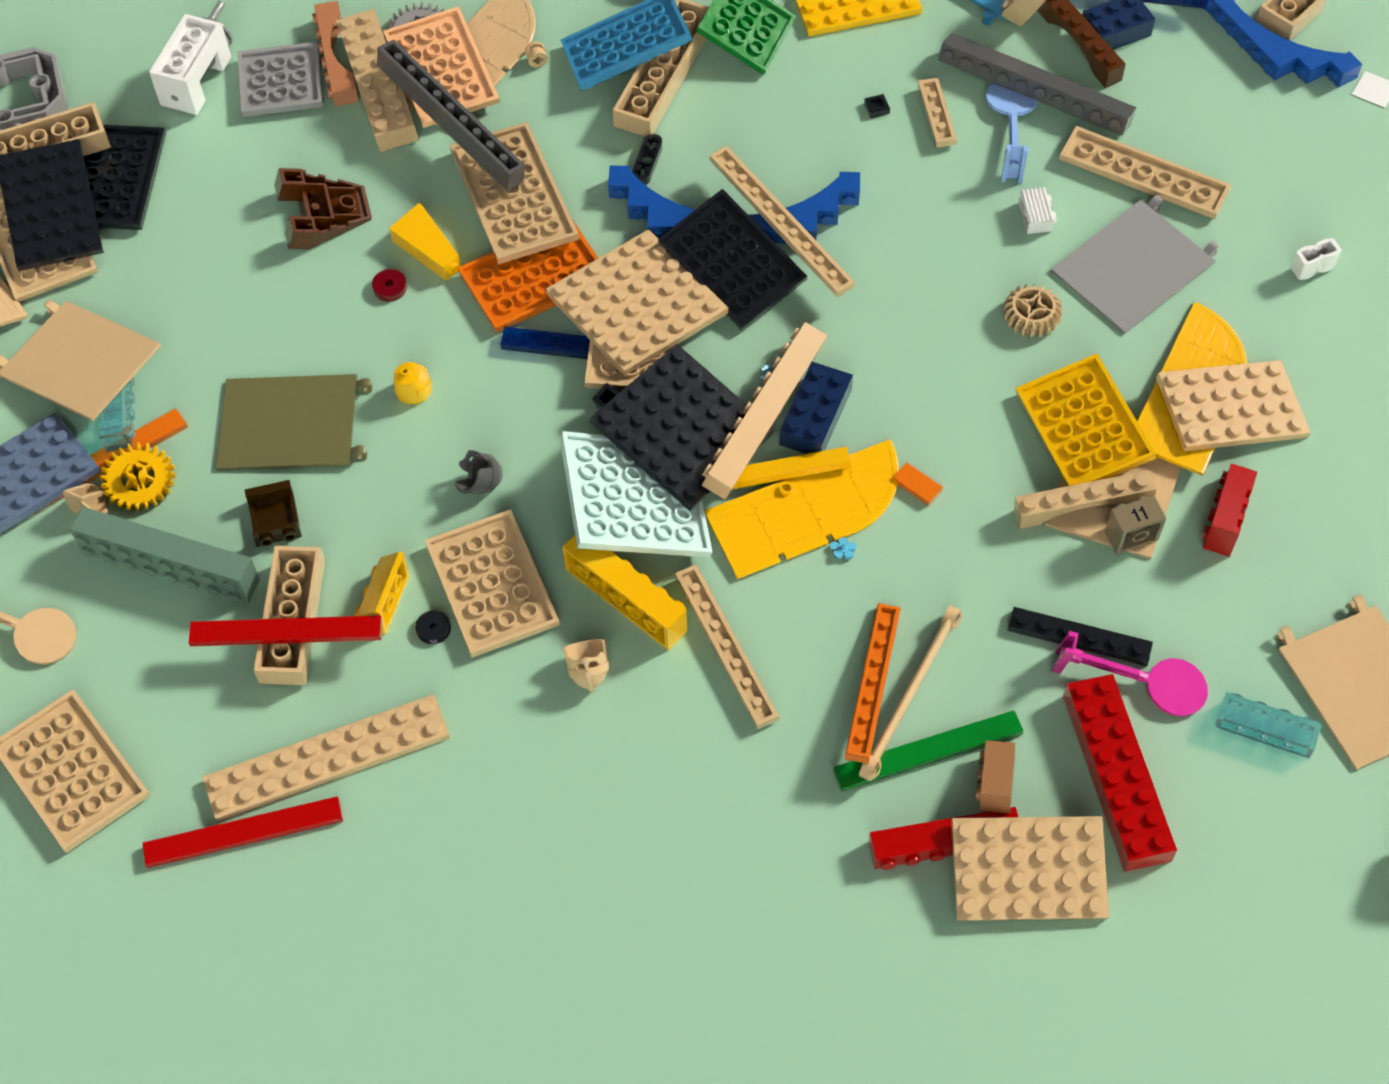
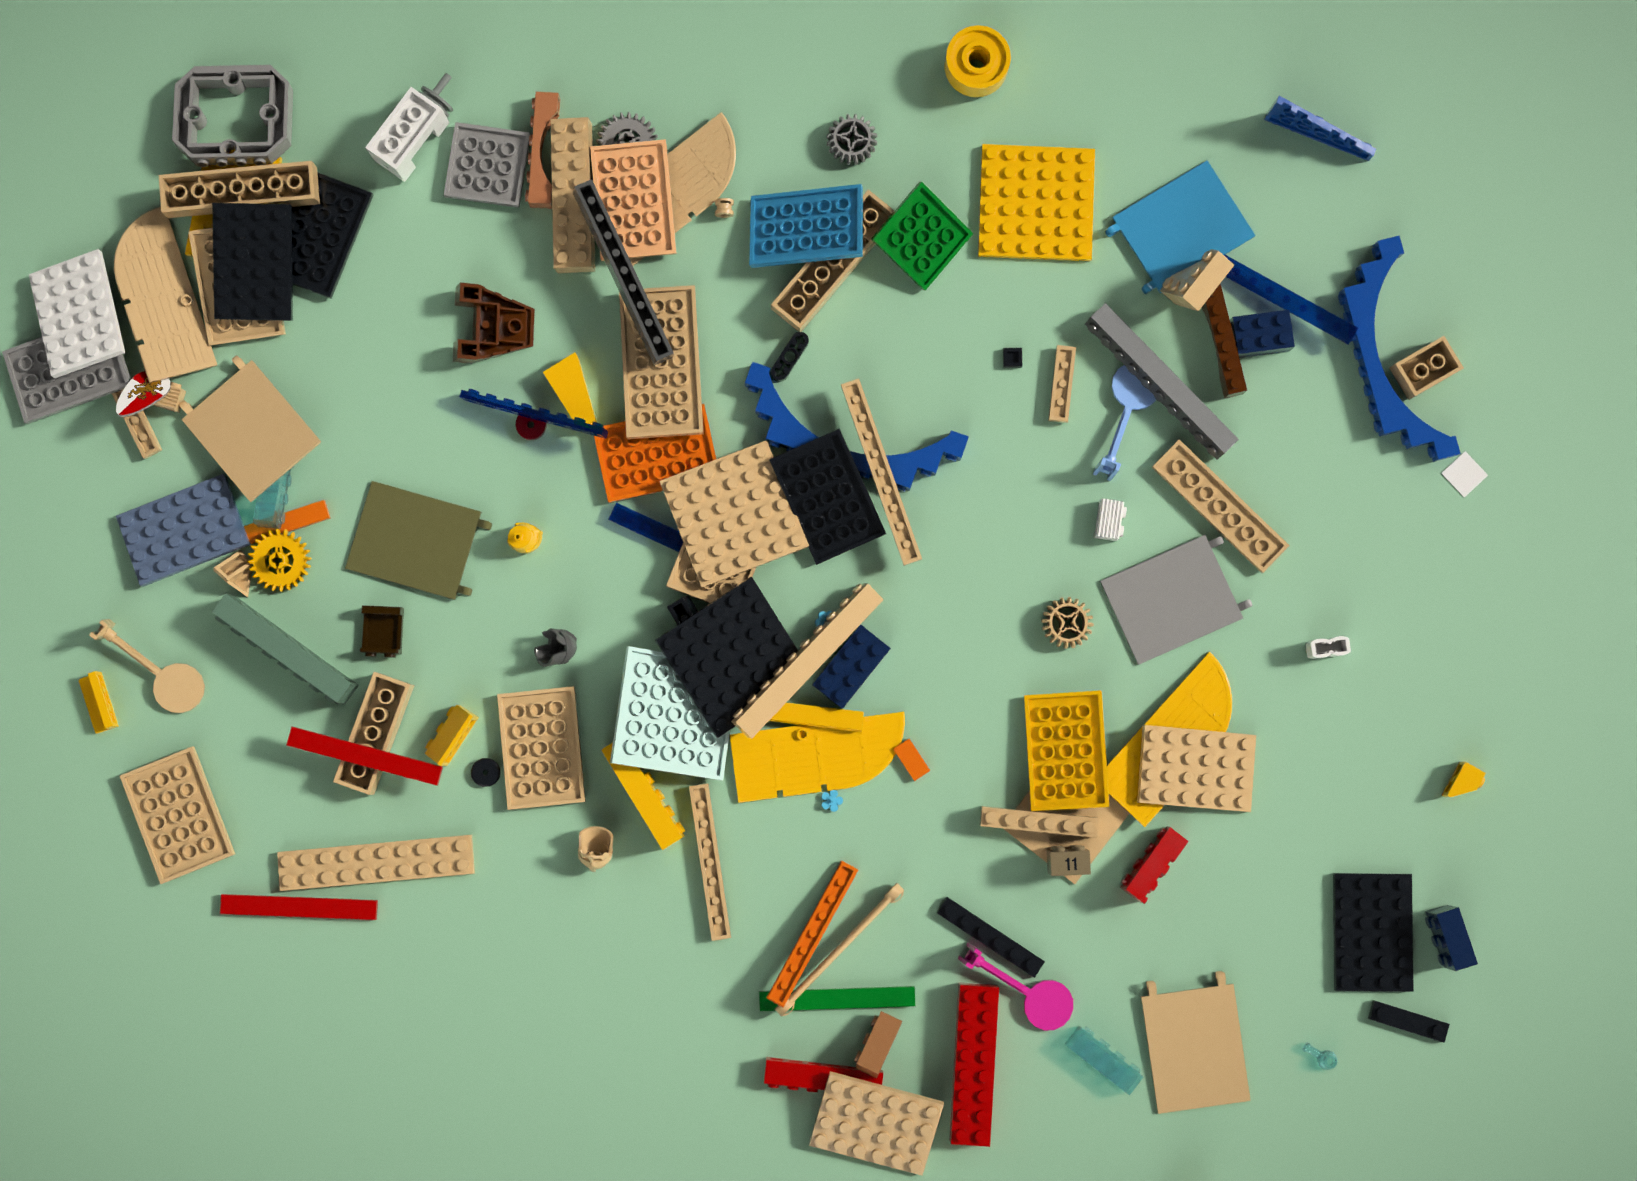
camera: 10 degrees right, 25 degrees up
none -> clear blue plate [459,389,608,439]

